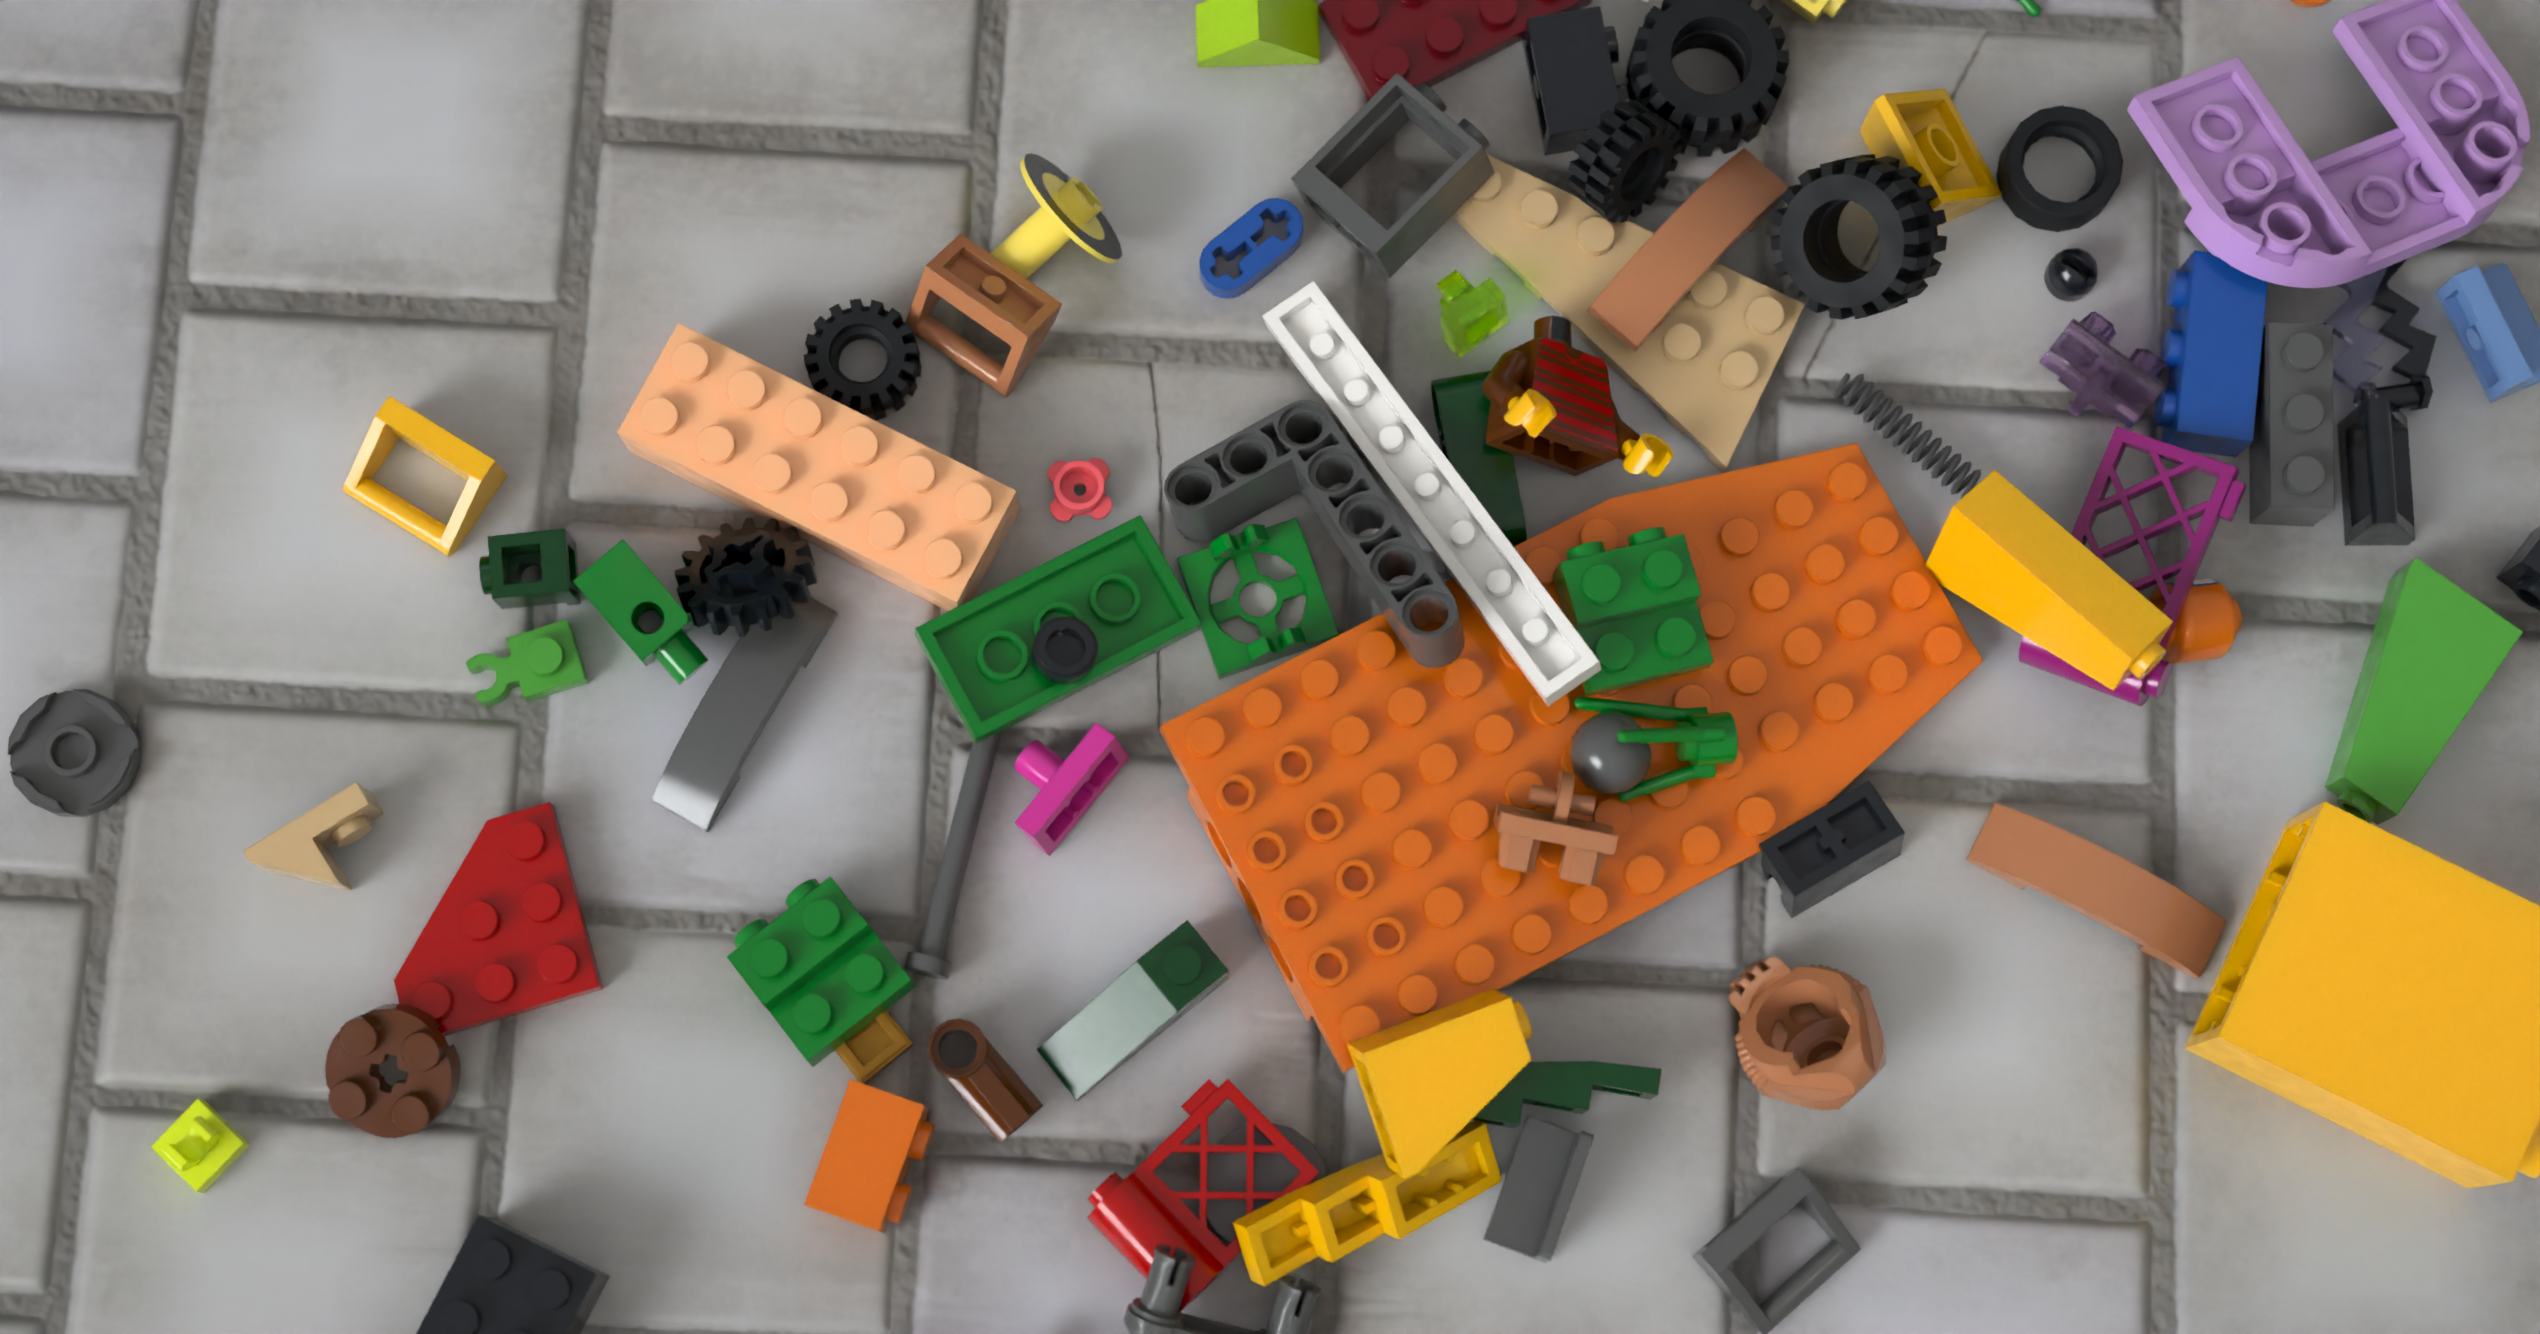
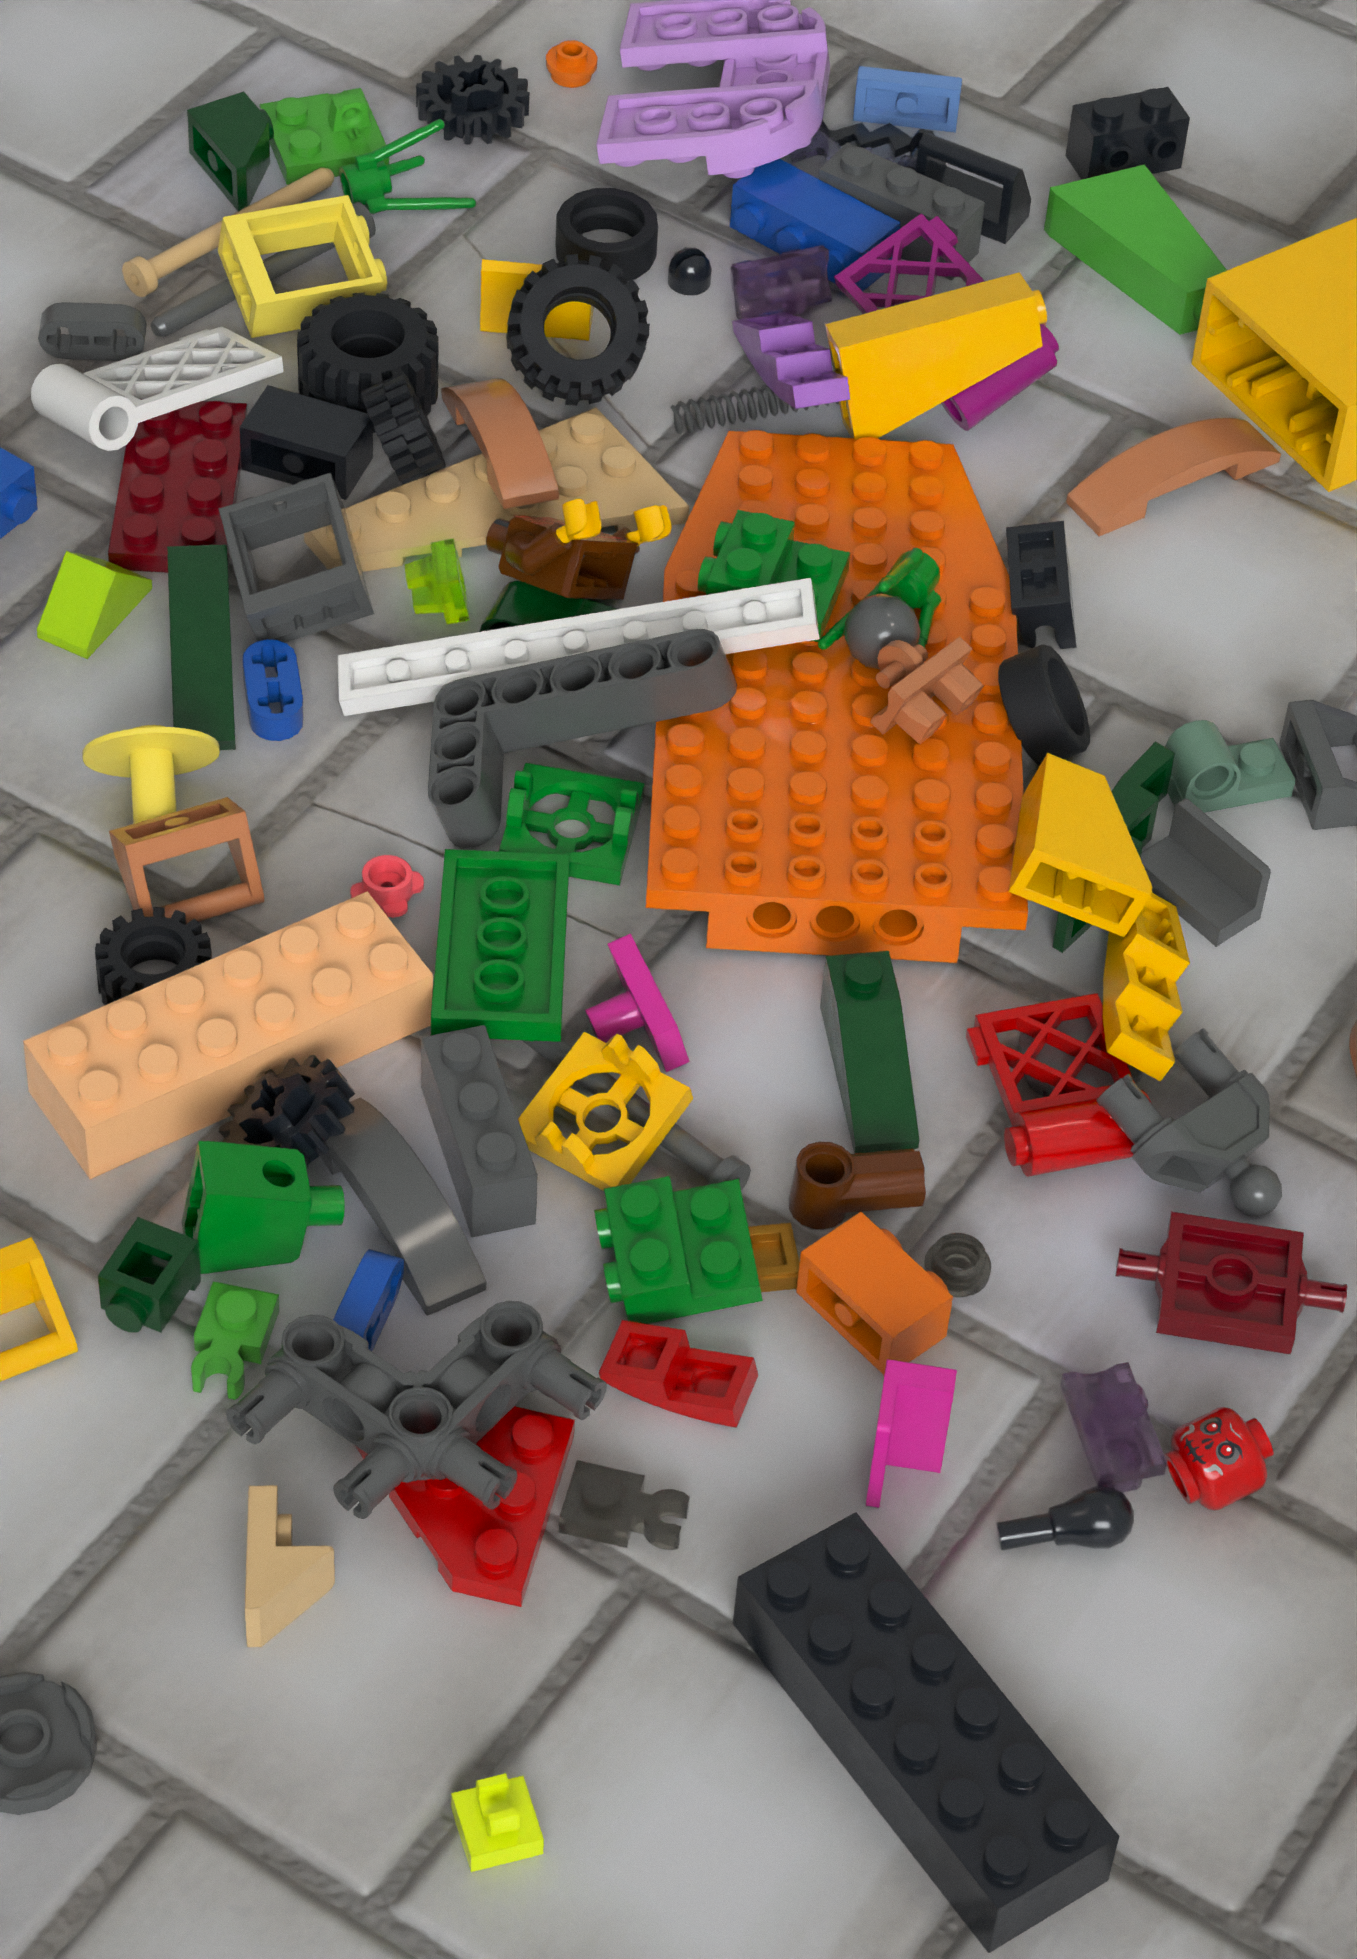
camera: 60 degrees left, 30 degrees down
reddish brown plate [325,1004,461,1138] -> none
black tile [1032,617,1098,685] -> none
nougat helmet [1728,956,1886,1110] -> none
none -> dark green slope [167,545,236,750]
none -> dark grey pin [226,1301,607,1519]
none -> blue beam [333,1249,404,1351]
none -> dark grey brick [421,1025,538,1238]
none -> yellow piece [518,1032,693,1191]
none -> clear smoke plate [559,1460,690,1550]
none -> red slope [599,1320,758,1428]
none -> medium lavender slope [732,312,850,409]
none -> dark pink panel [866,1359,957,1508]
none -> clear smoke plate [923,1233,991,1297]
none -> black tyre [998,644,1090,765]
none -> sand green plate [1165,720,1296,813]

